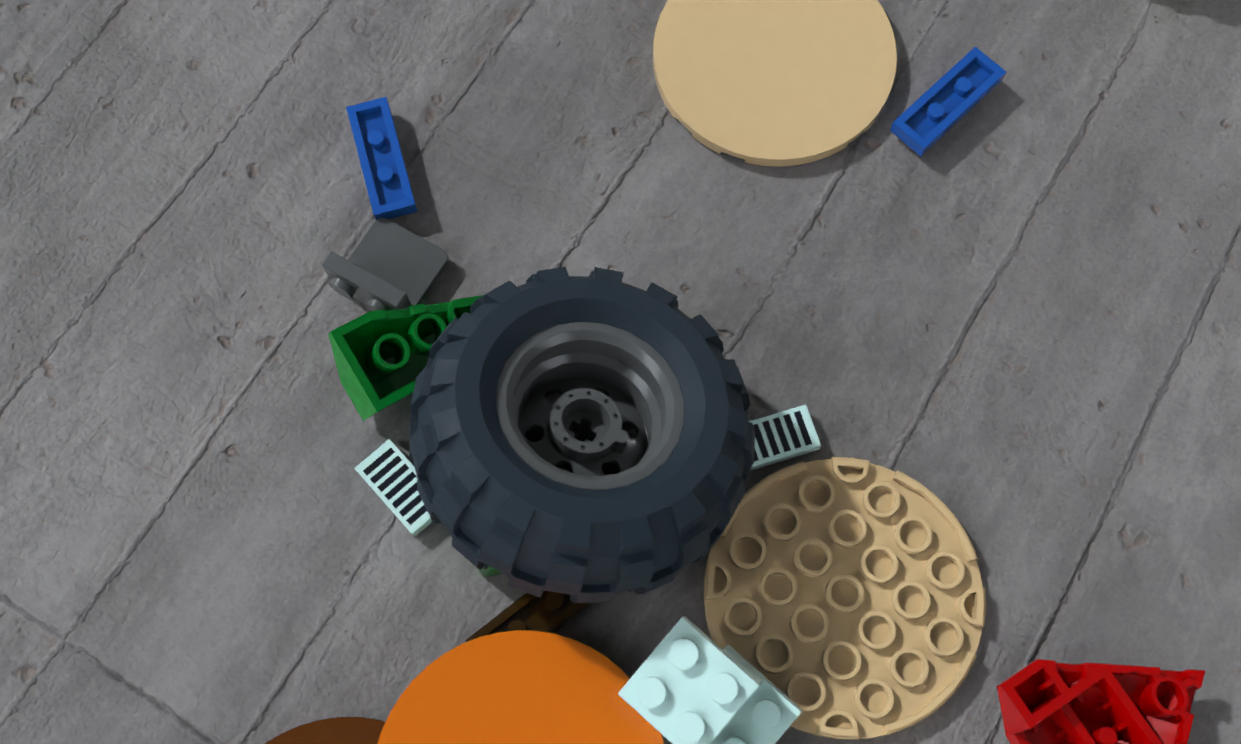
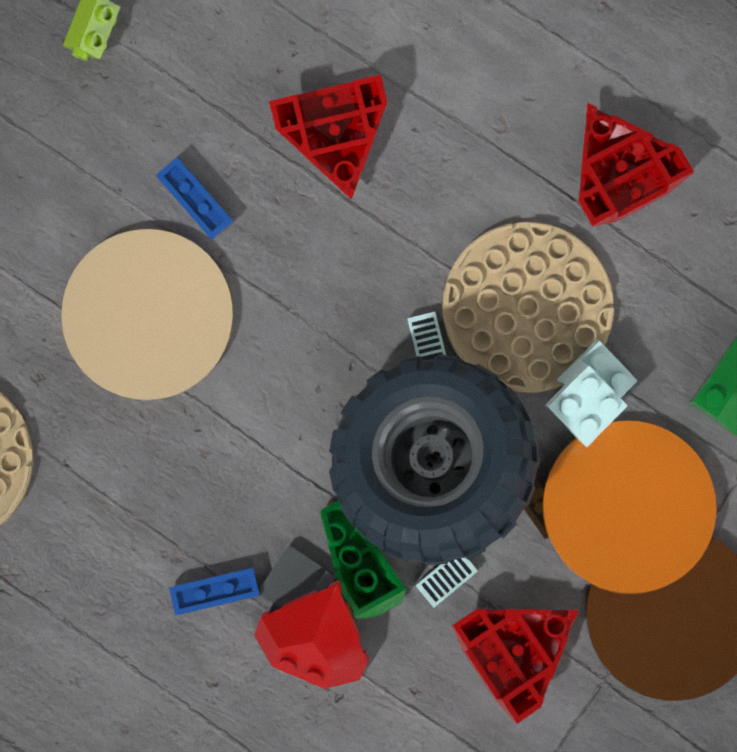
camera: 80 degrees left, 15 degrees up
none -> red wedge [254,580,369,689]
none -> red wedge [269,74,387,200]
none -> red wedge [451,609,579,724]

